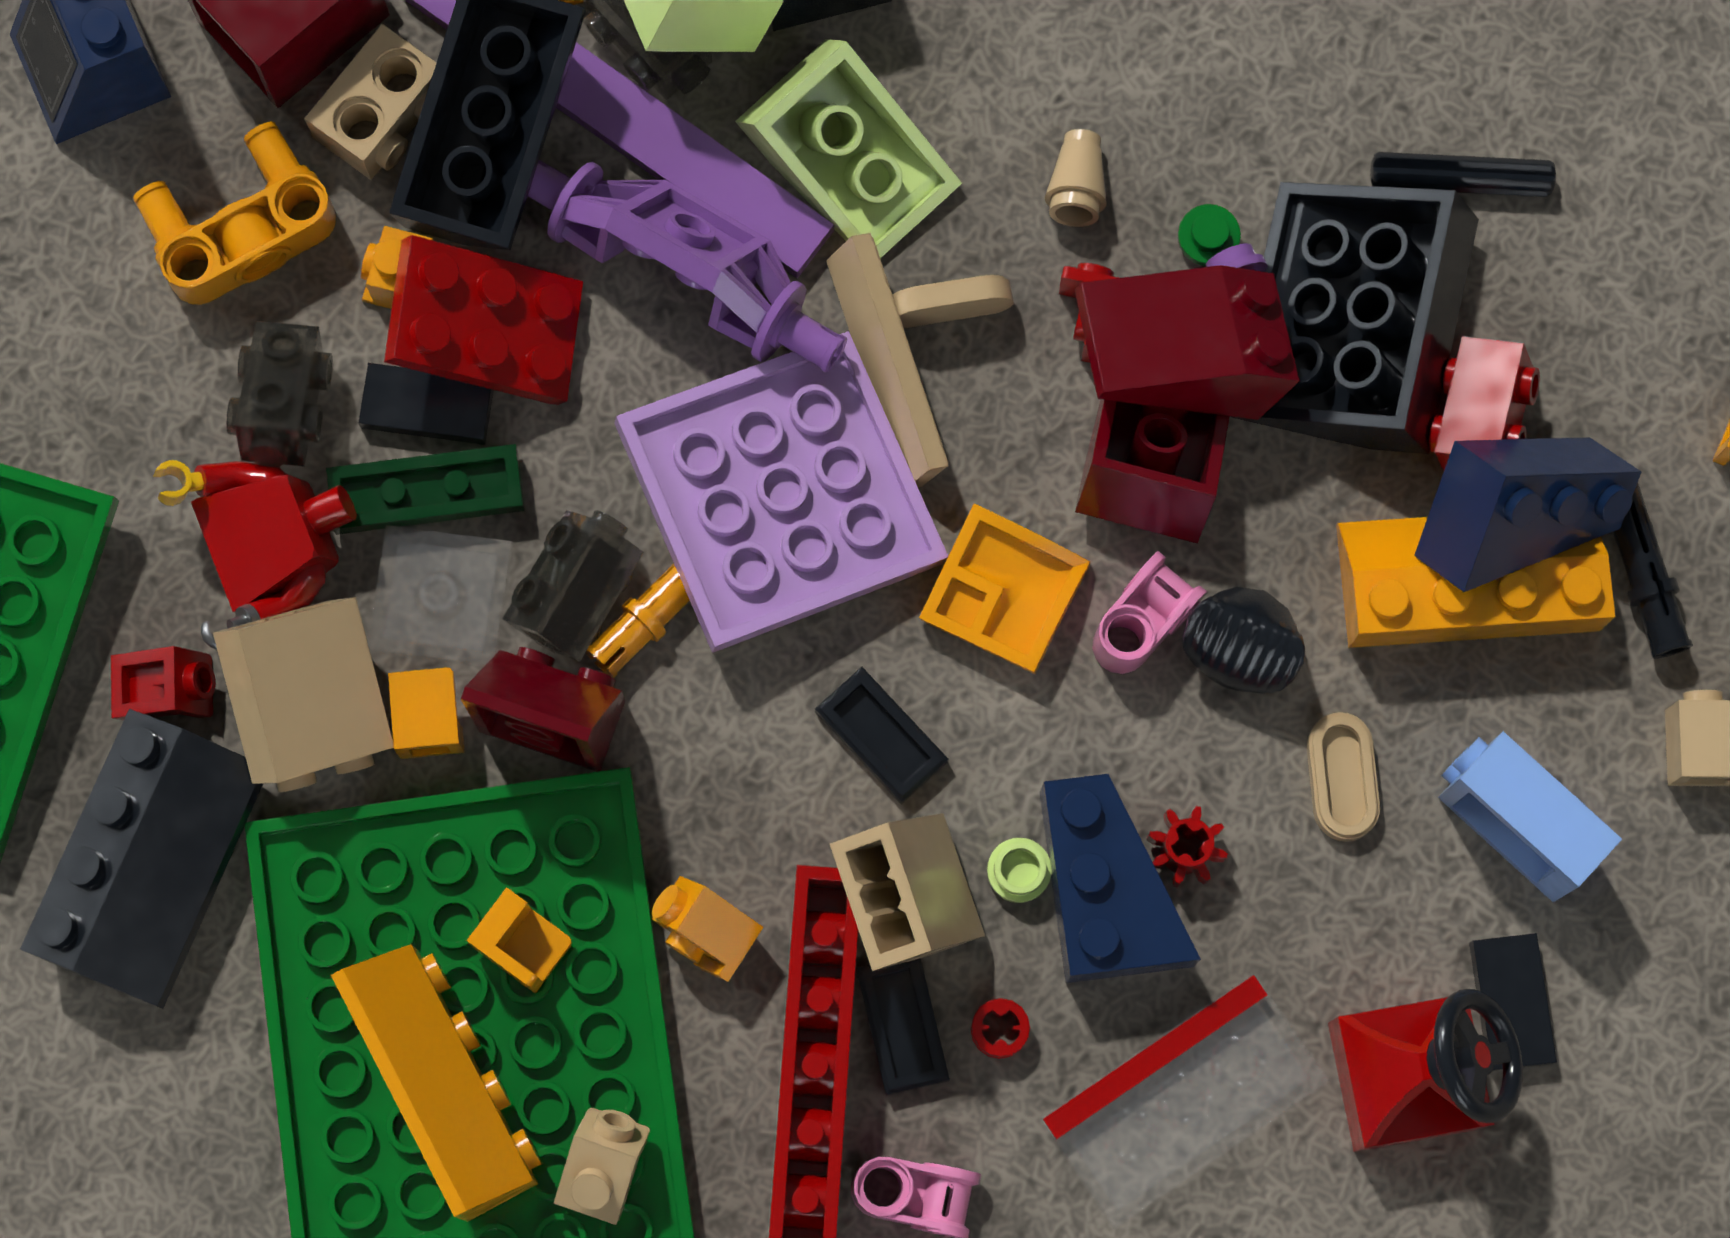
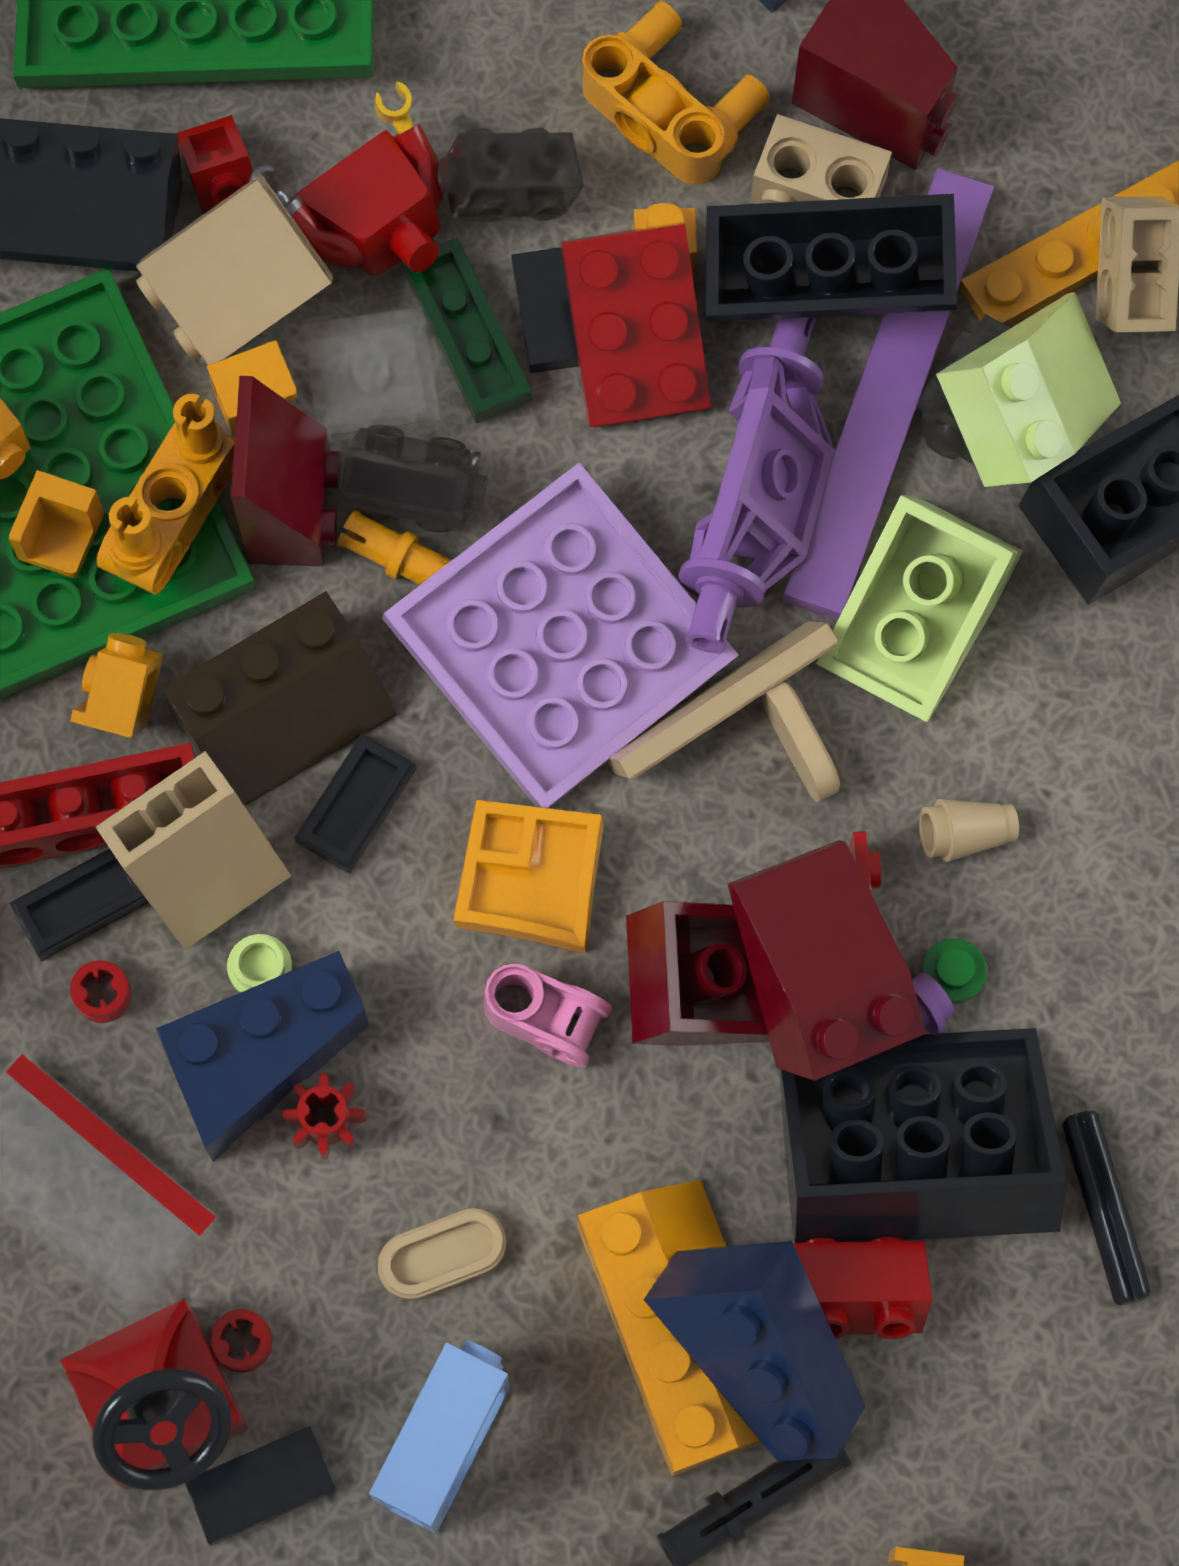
camera: 75 degrees right, 5 degrees down
black hair [1182,587,1305,694] -> none
none -> light orange piece [97,394,235,595]
none -> dark brown slope [161,591,397,806]
none -> red bush [210,1309,273,1373]

